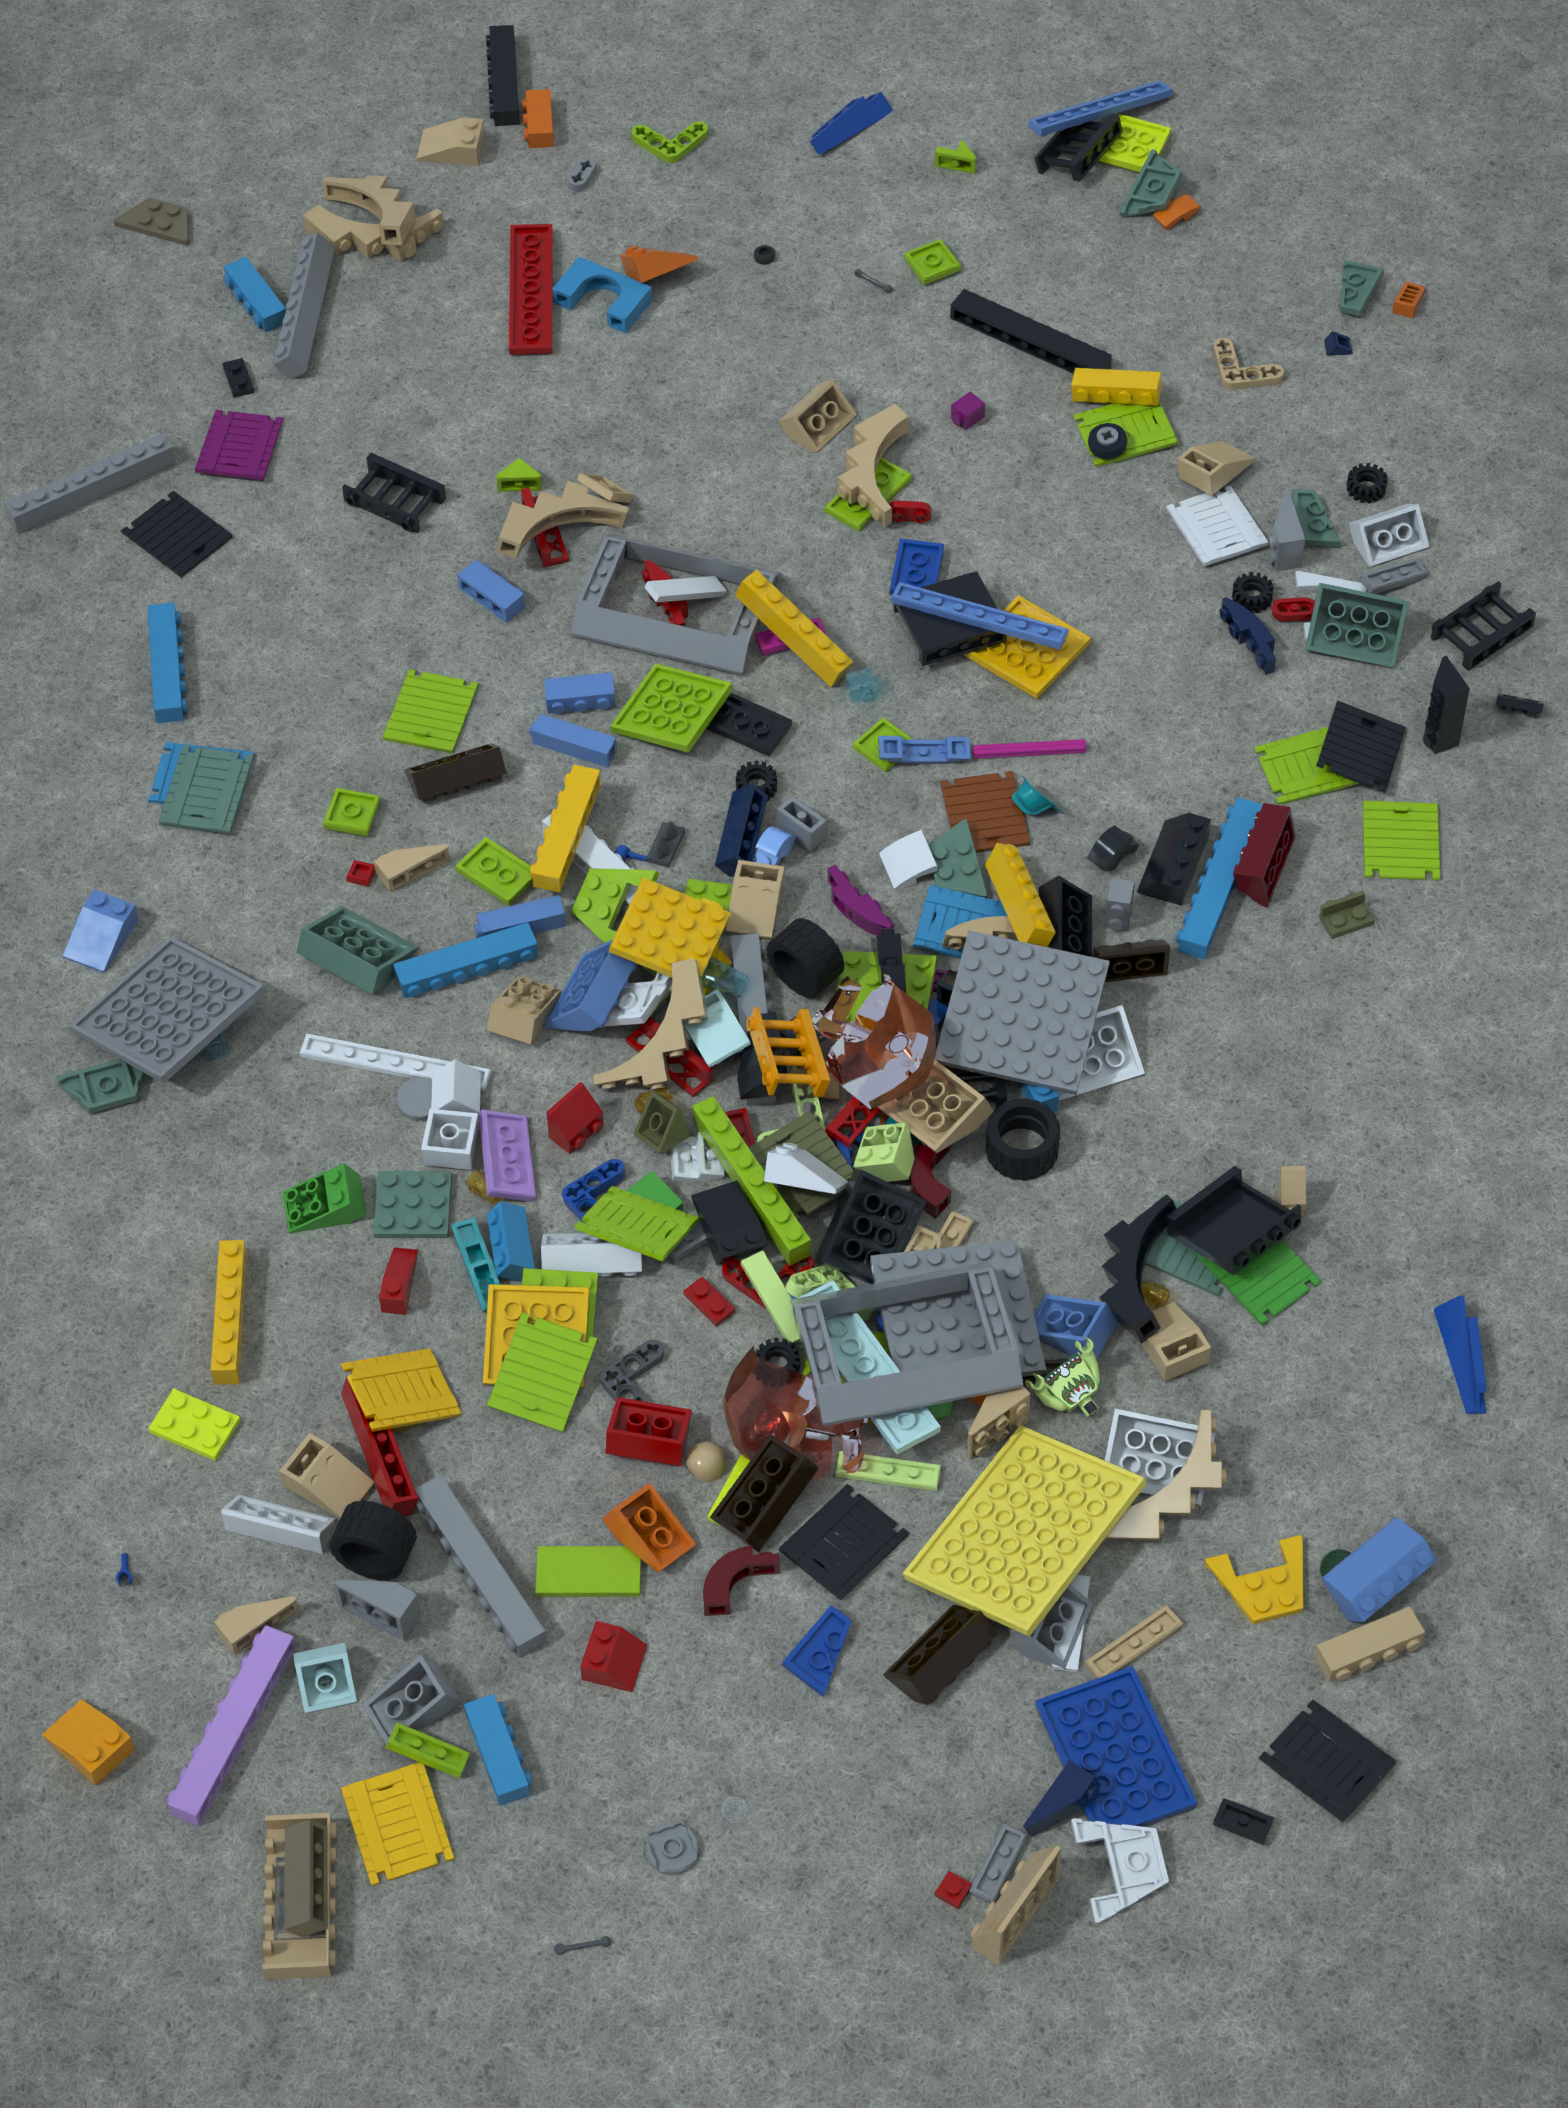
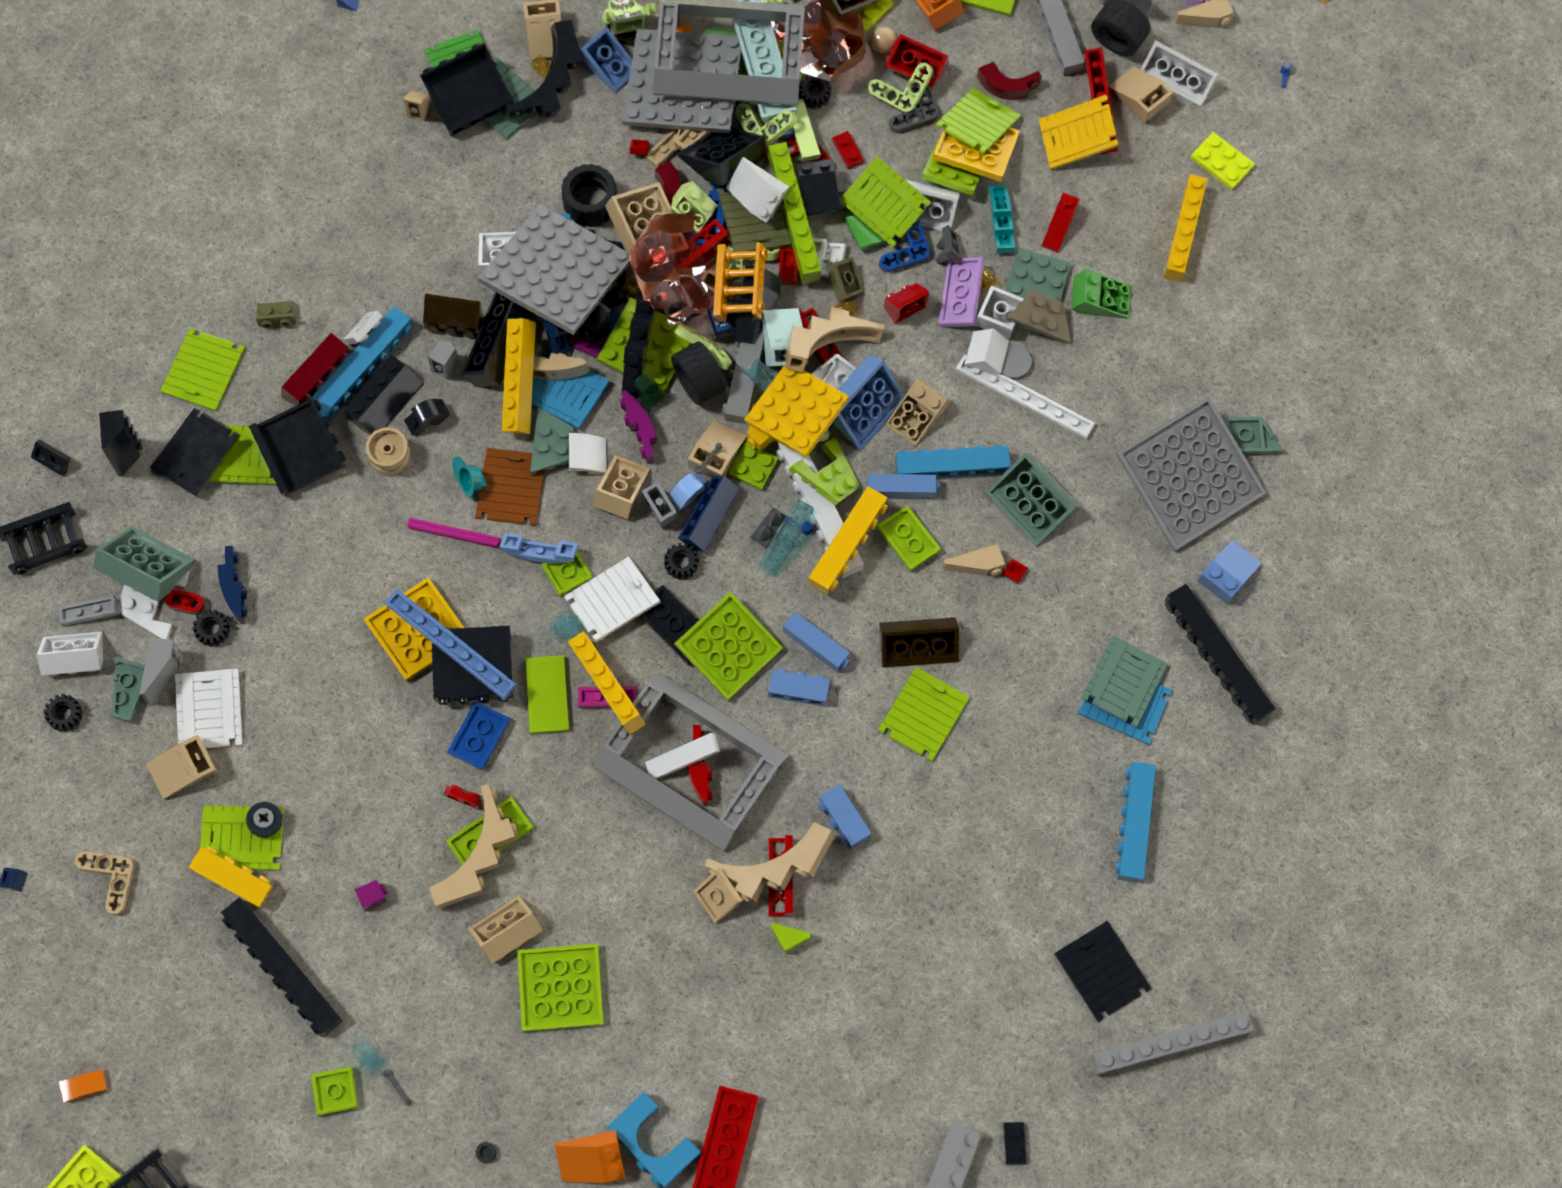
camera: 170 degrees left, 15 degrees up
magenta door [195,410,283,480] -> none
lime plate [323,788,381,837] -> none
black fence [342,453,446,534] -> none
dark azure brick [487,1201,535,1282] -> none
sand green wing [1119,149,1183,218] -> none
none -> black panel [248,396,347,496]
none -> white plate [343,311,382,345]
none -> clear light blue plate [351,1037,385,1075]
none -> tan wheel [366,427,410,476]
none -> lime plate [517,943,604,1032]
none -> lime tile [525,655,569,734]
none -> white door [564,557,661,643]
none -> tan slope [592,455,650,519]
none -> red tile [630,139,649,155]
none -> clear green piece [634,374,665,411]
none -> yellowish green beam [675,324,732,370]
none -> dark grey hinge [695,443,723,474]
none -> clear light blue slope [758,498,814,576]
none -> yellowish green beam [868,63,933,112]
none -> dark grey tile [935,225,962,263]
none -> dark red arch [976,61,1042,100]
none -> dark tan wing [1007,290,1070,344]
none -> black brick [1164,584,1276,725]

